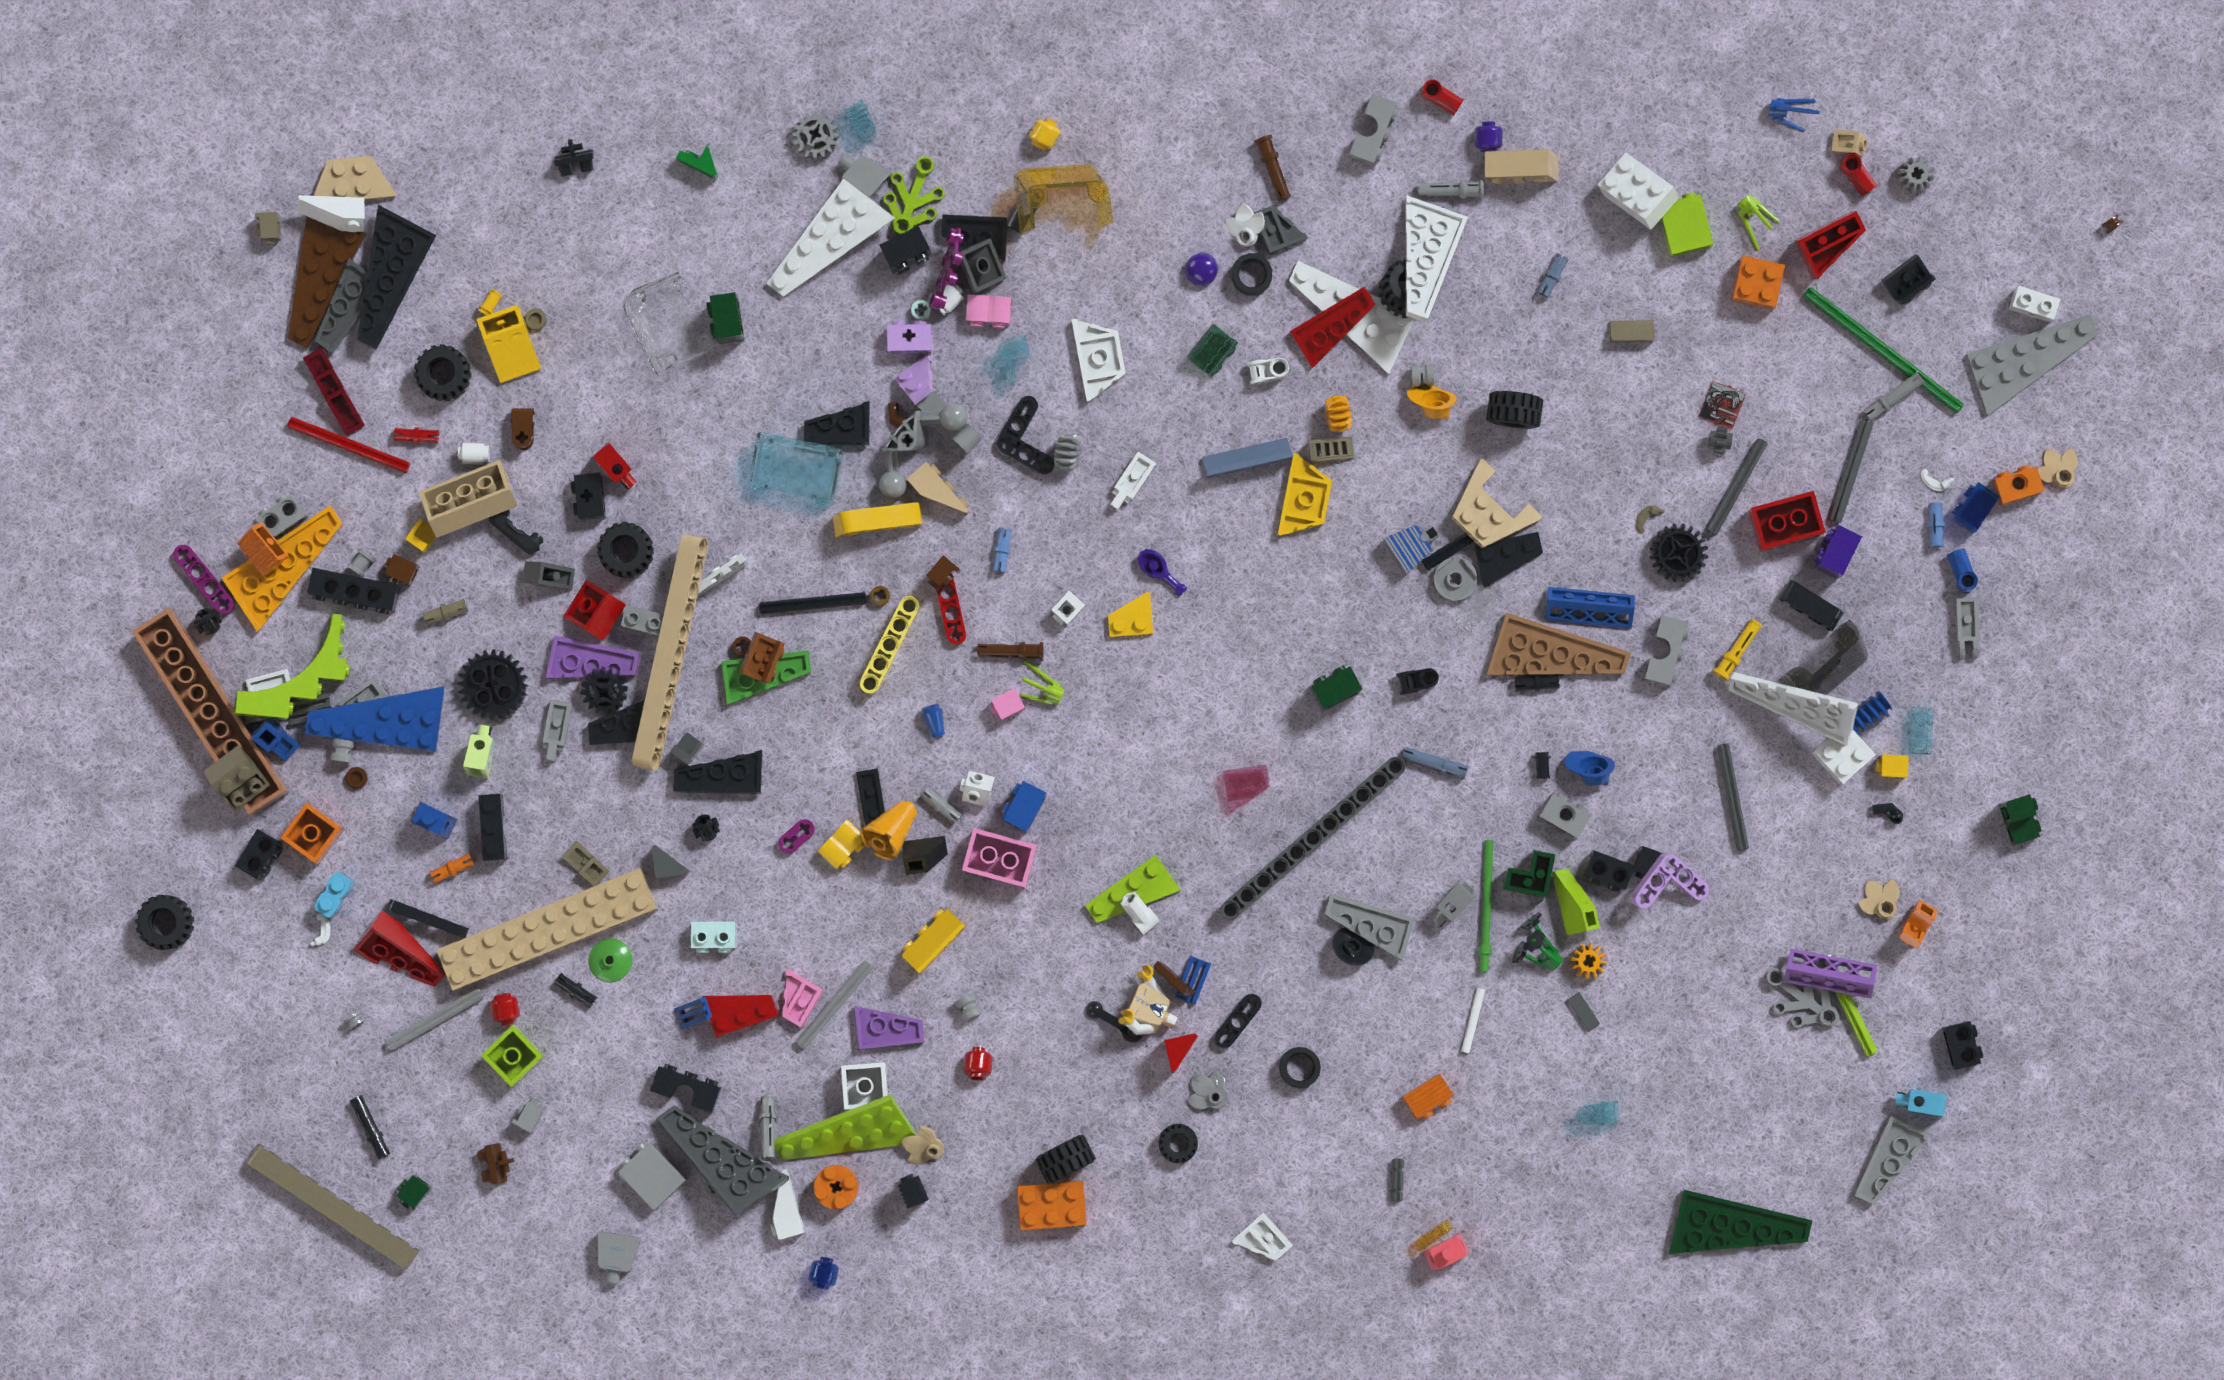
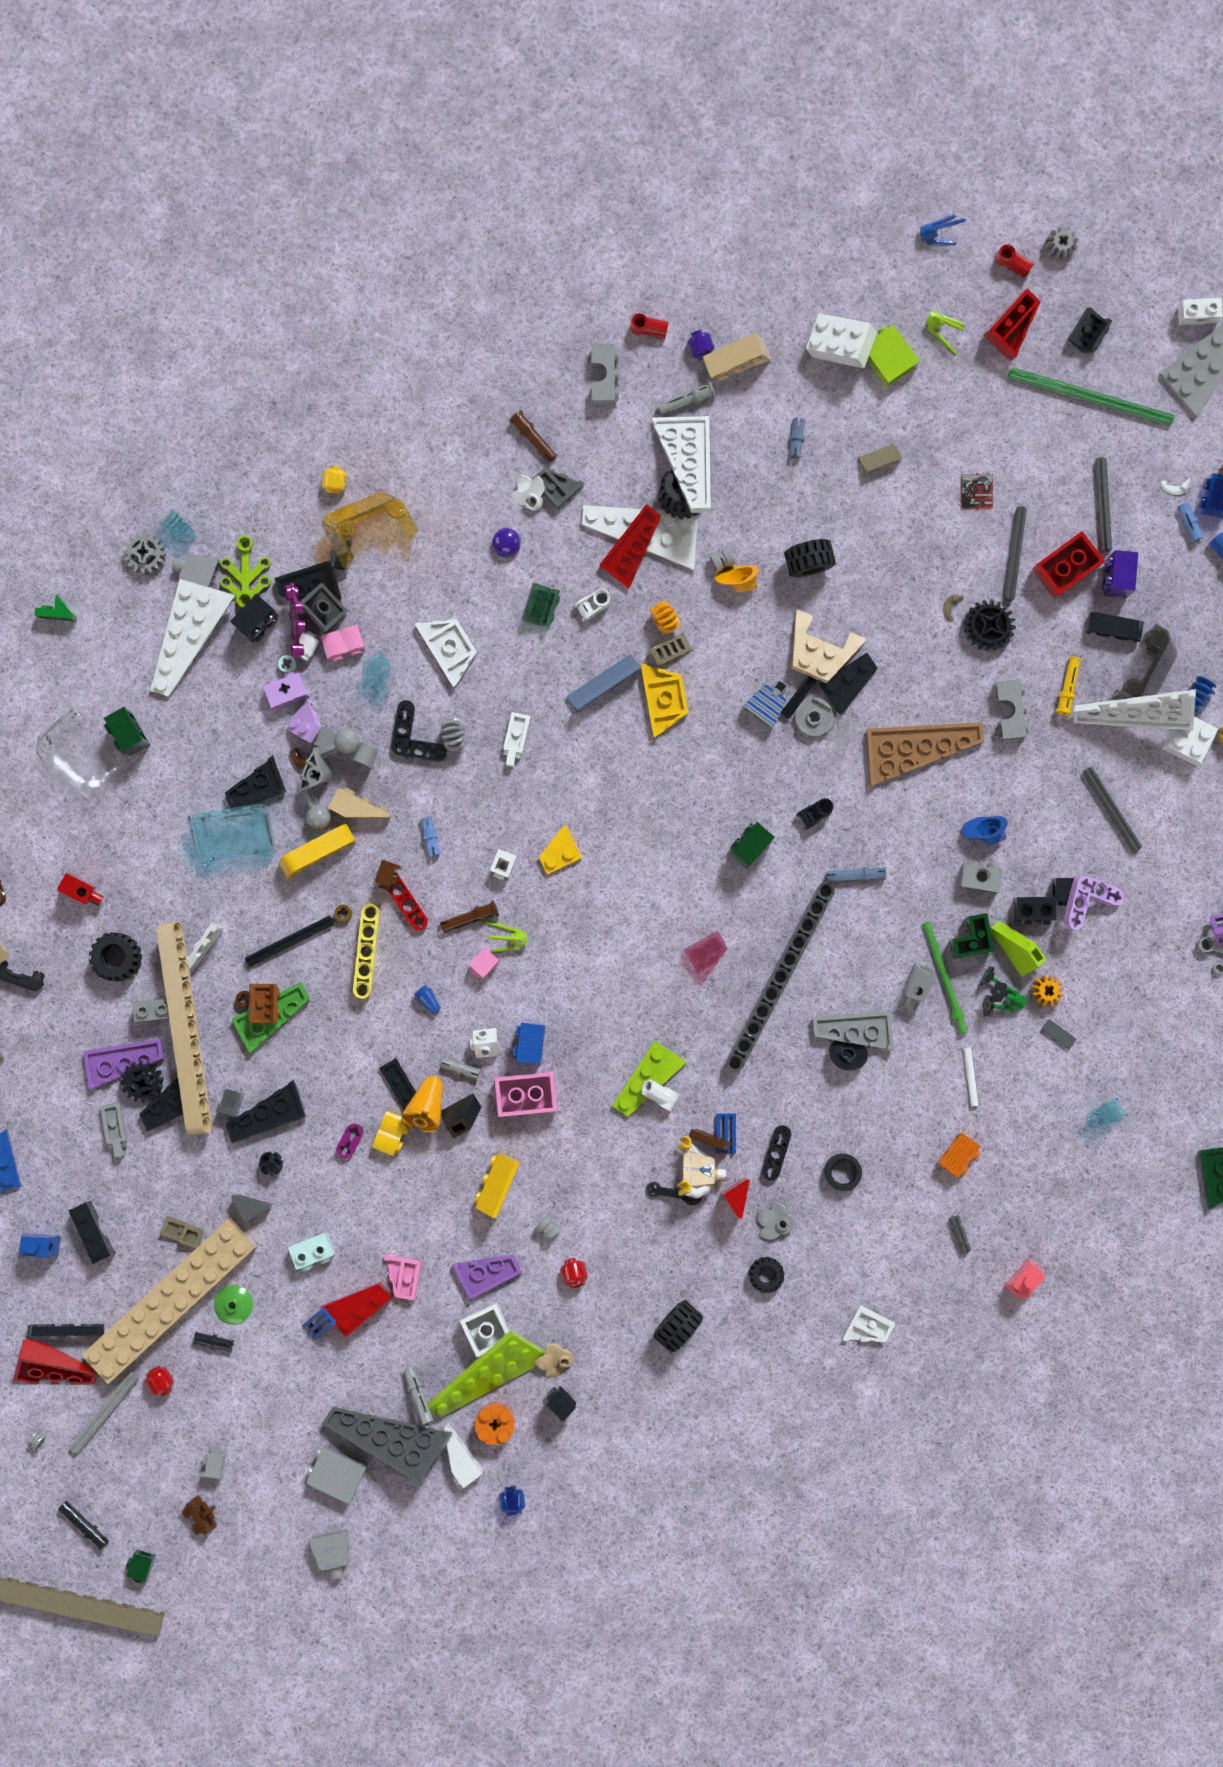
camera: 25 degrees left, 0 degrees up
orange pin [430,853,475,884] -> none
black gear [457,649,529,720] -> none
yellowish green torso [463,725,495,779] -> none
lime brick [481,1025,546,1087] -> none
dark grey slope [522,561,575,590] -> none
red slope [563,580,626,641] -> none
black brick [571,472,606,520] -> none
black arch [650,1063,722,1113] -> none
light grey axle [796,961,873,1049] -> none
orange brick [1017,1180,1087,1230] -> none
dark purple piece [1137,549,1187,596] -> none
black tyre [1232,253,1272,296] -> none
clear yellow beam [1413,1219,1454,1251] -> none
black pin [1515,675,1560,692] -> none
black pin [1534,752,1551,779] -> none
blue fence [1545,587,1635,629] -> none
dark grey gear [1708,426,1733,454] -> none
orange brick [1731,255,1785,310] -> none
tan bracket [1831,130,1867,157] -> none
light grey pin [1864,372,1925,421] -> none

